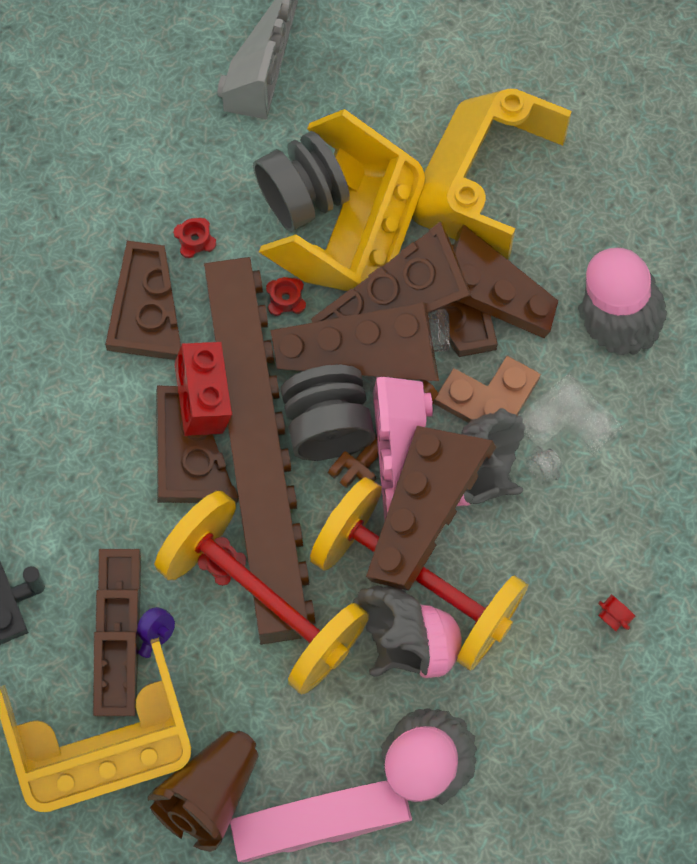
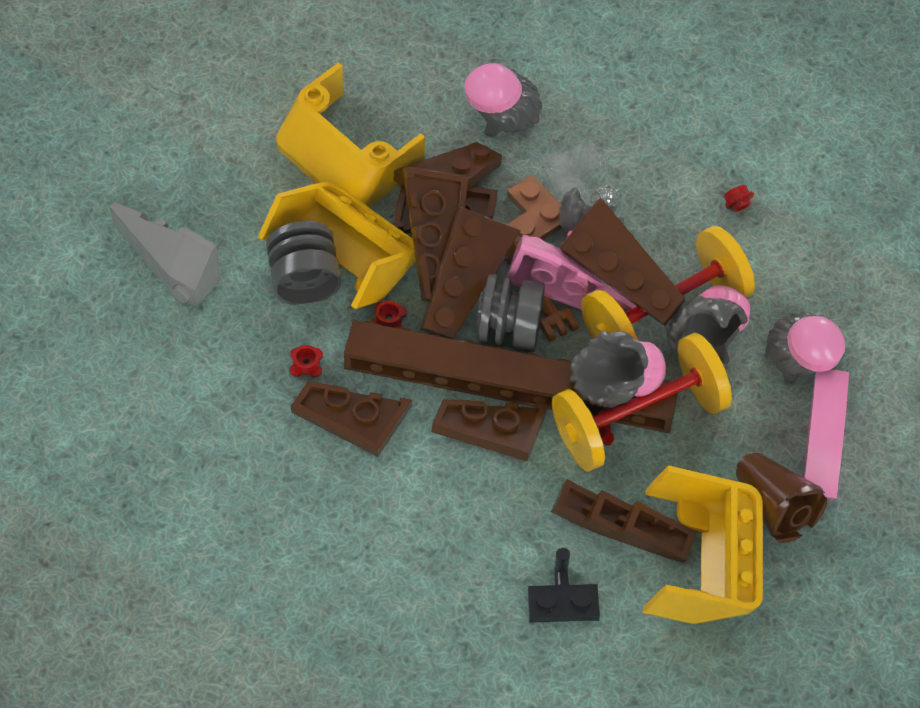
camera: 70 degrees left, 10 degrees down
dark purple piece [137,607,175,658] -> none
red brick [174,342,232,436] -> none
none -> dark grey hair [570,331,666,408]

